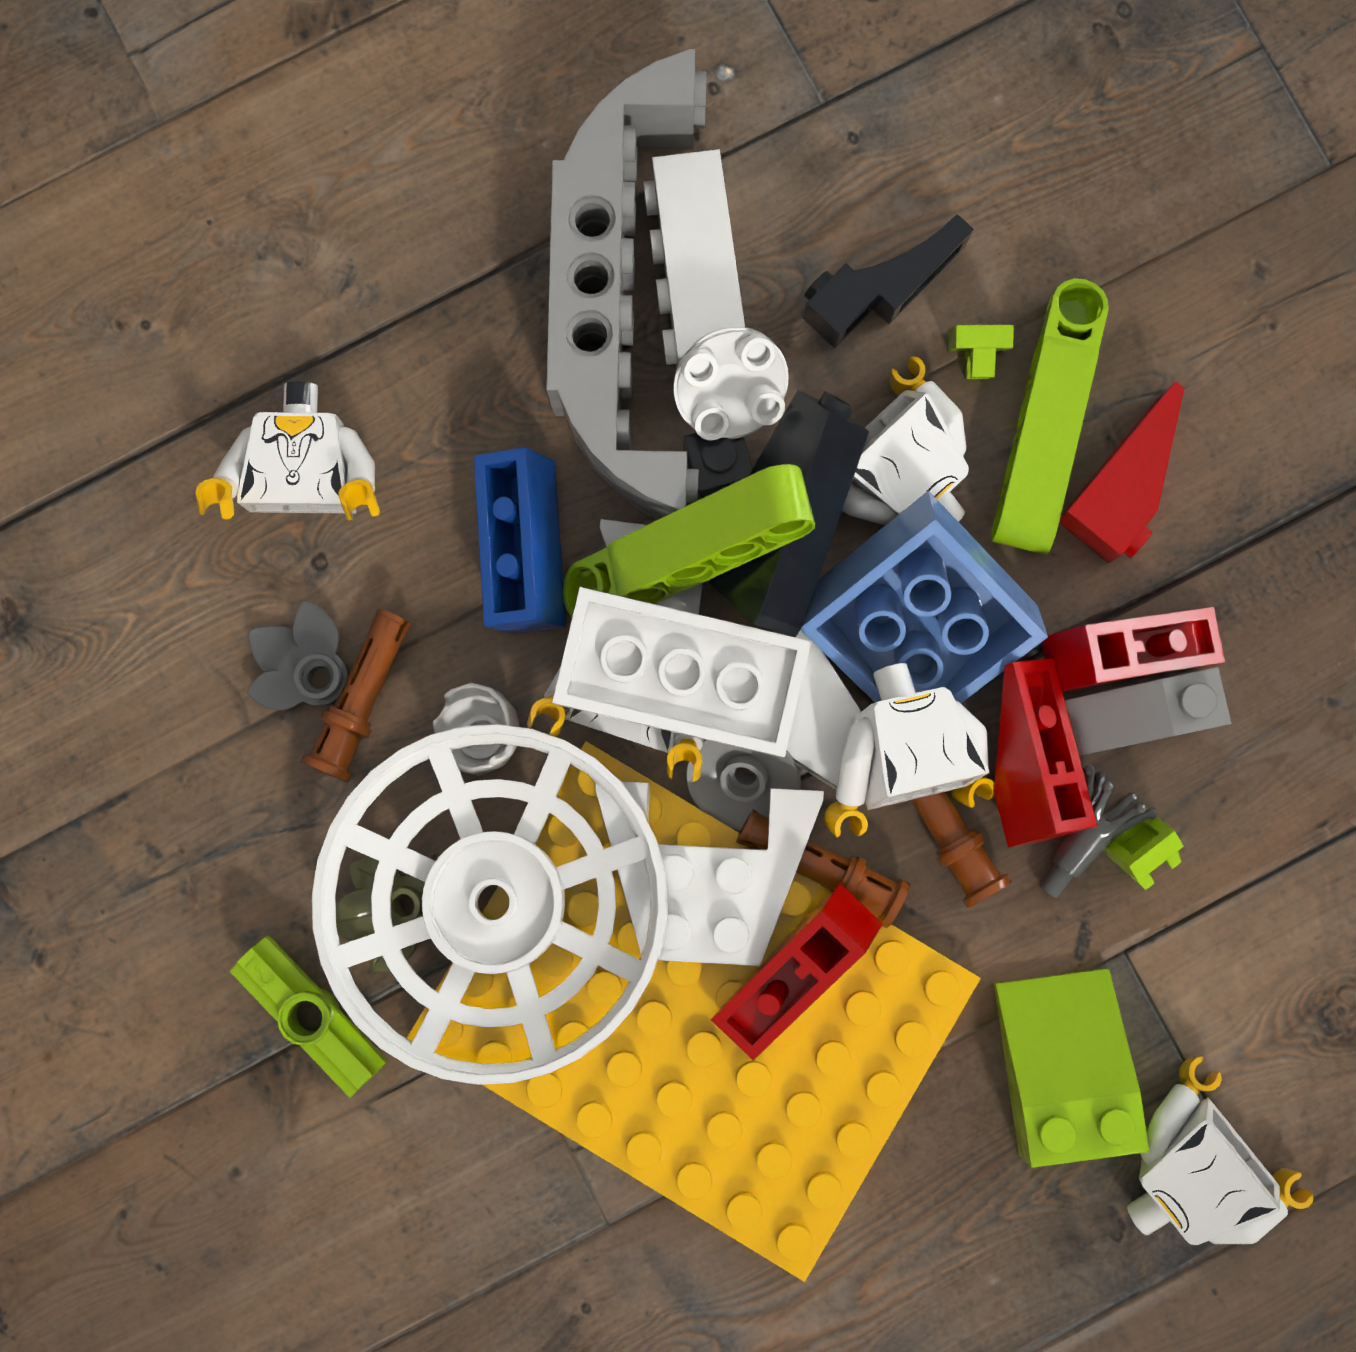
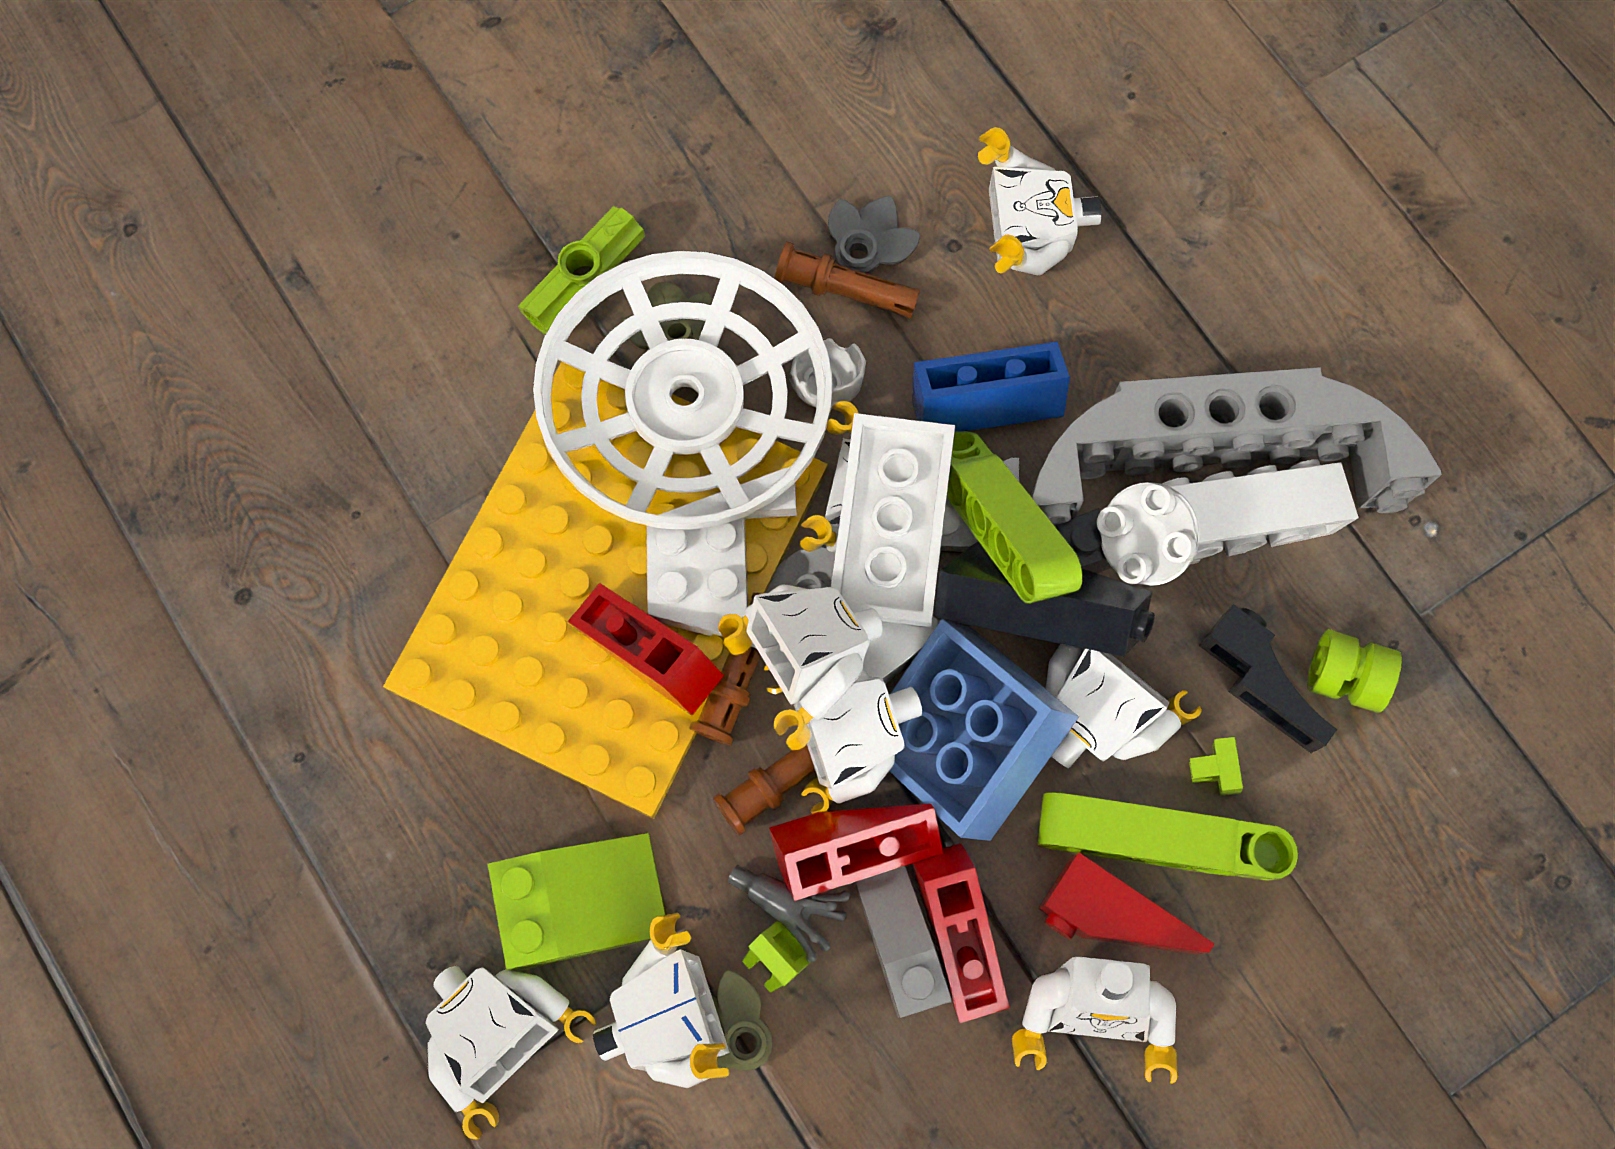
camera: 85 degrees right, 10 degrees down
none -> white torso [593,913,730,1088]
none -> olive plate [712,971,773,1071]
none -> white torso [718,584,883,750]
none -> white torso [1012,957,1178,1084]
none -> lime wheel [1307,629,1402,713]

